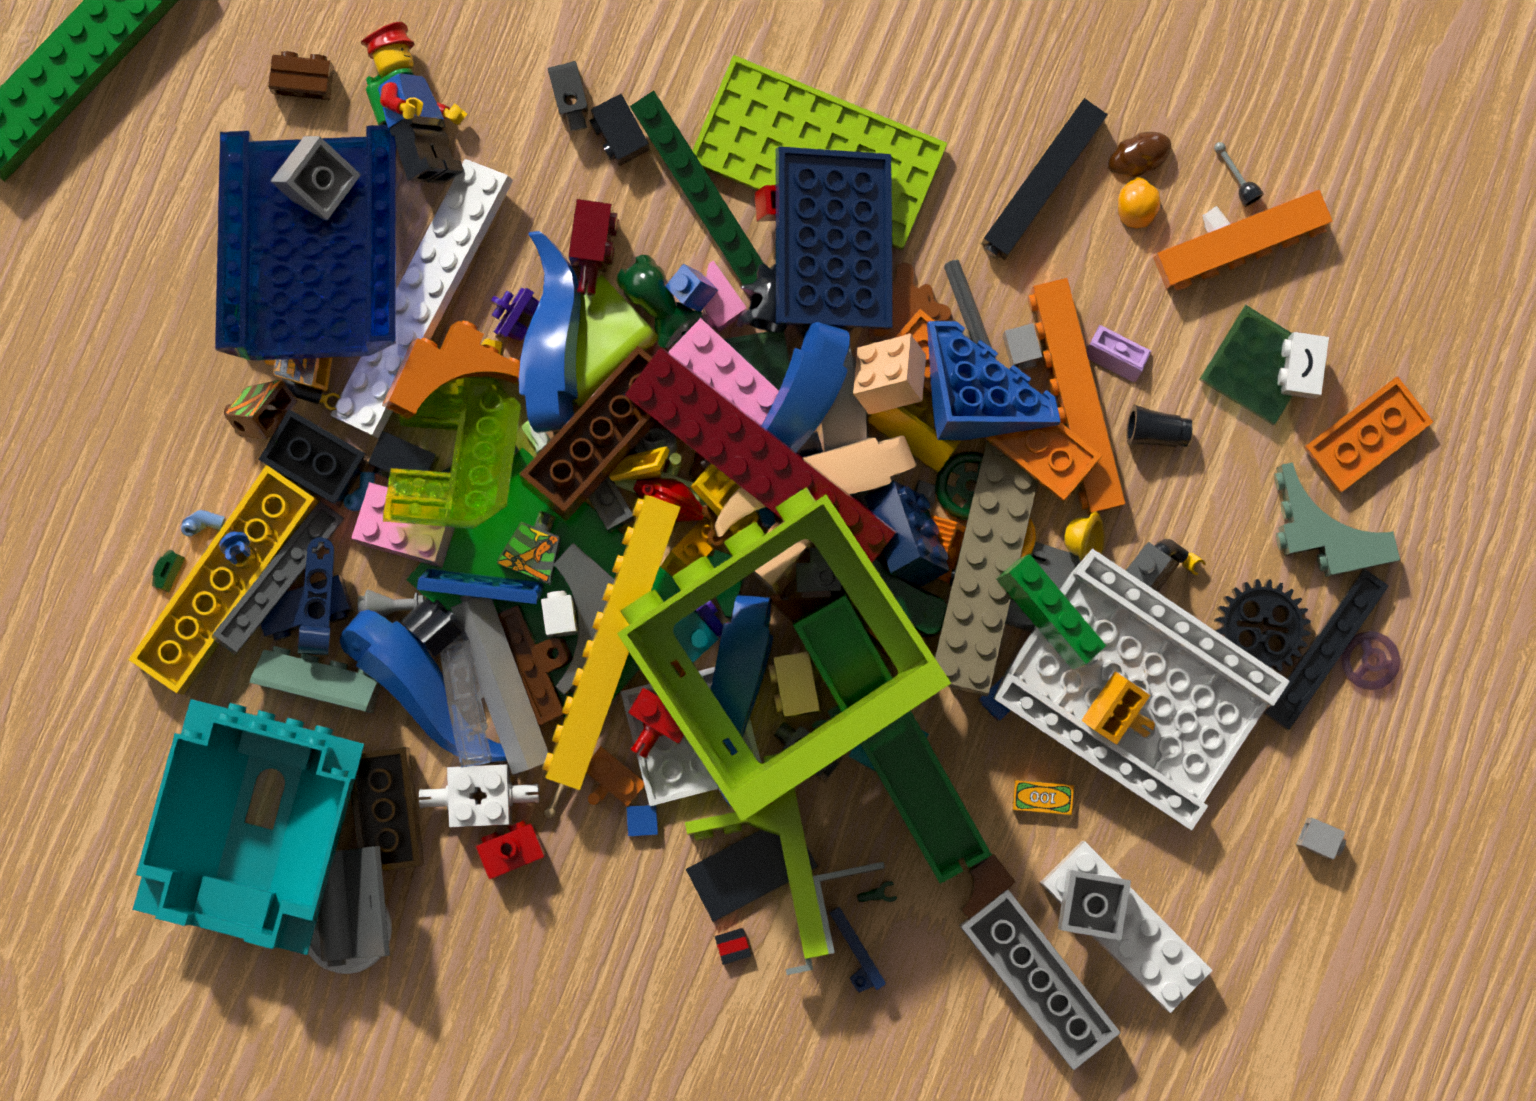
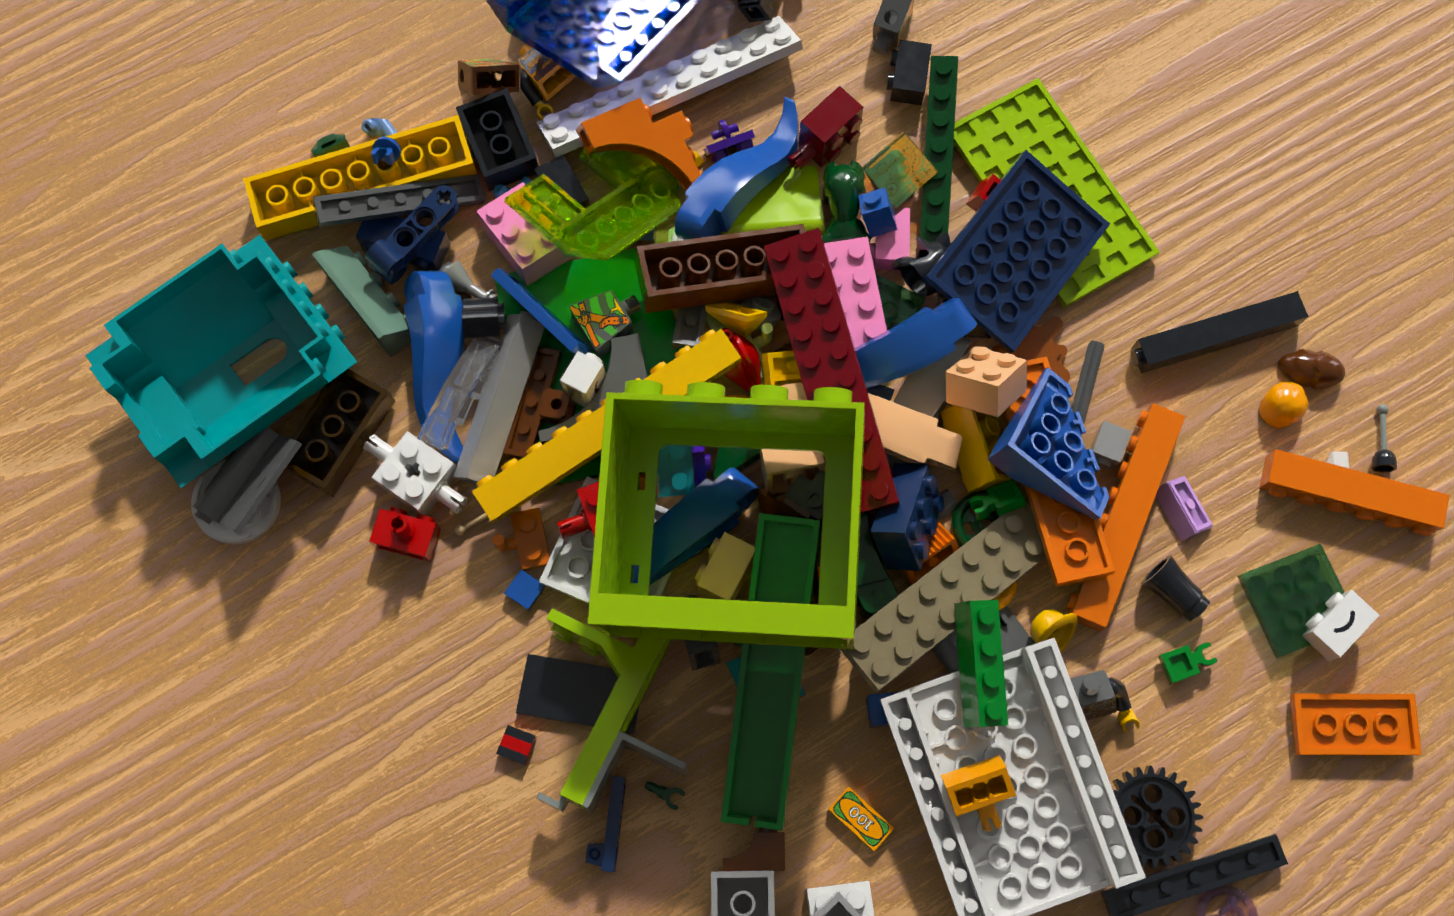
camera: 40 degrees right, 10 degrees down
sand green arch [1274,462,1400,577] -> none
none -> clear yellow tile [863,131,938,209]
none -> green plate [969,479,1026,520]
none -> green plate [1158,642,1218,684]

